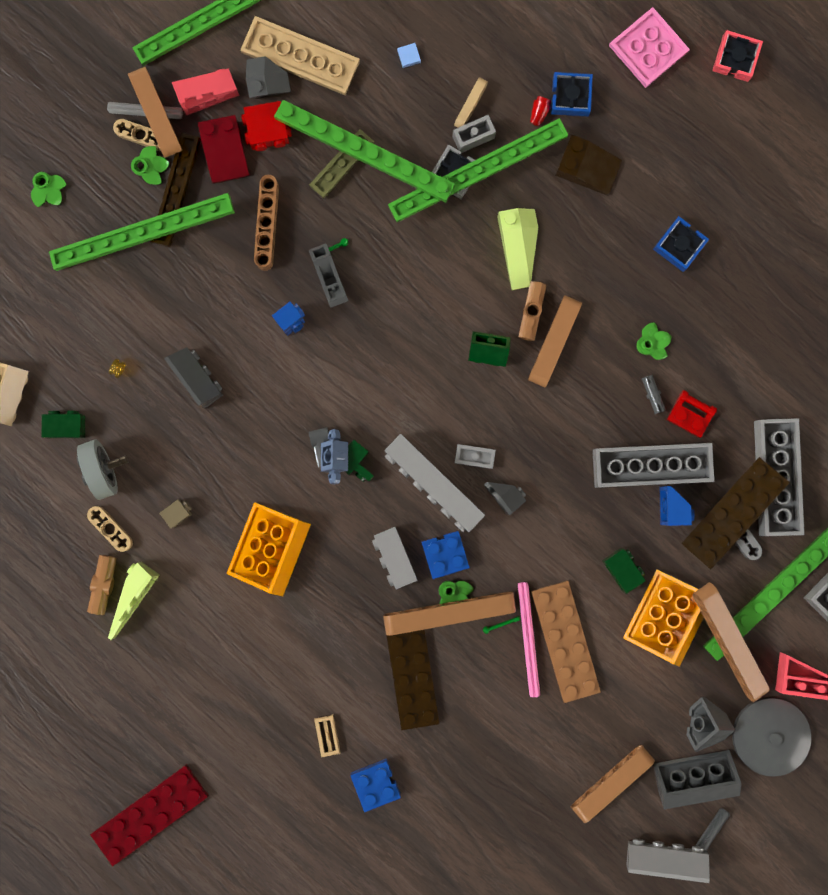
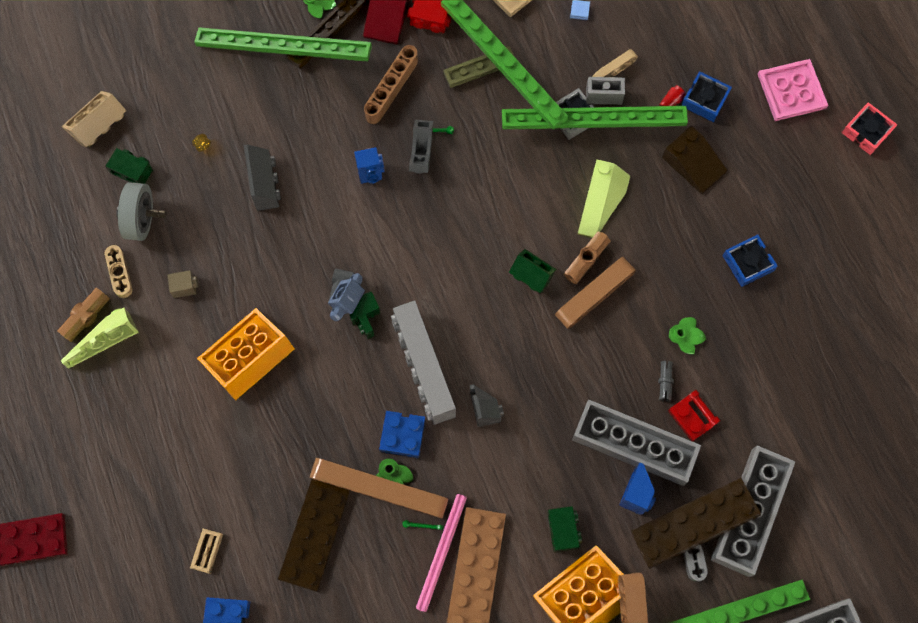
camera: 30 degrees right, 15 degrees down
light grey brick [372,527,417,589] -> none
light grey plate [455,444,496,469] -> none

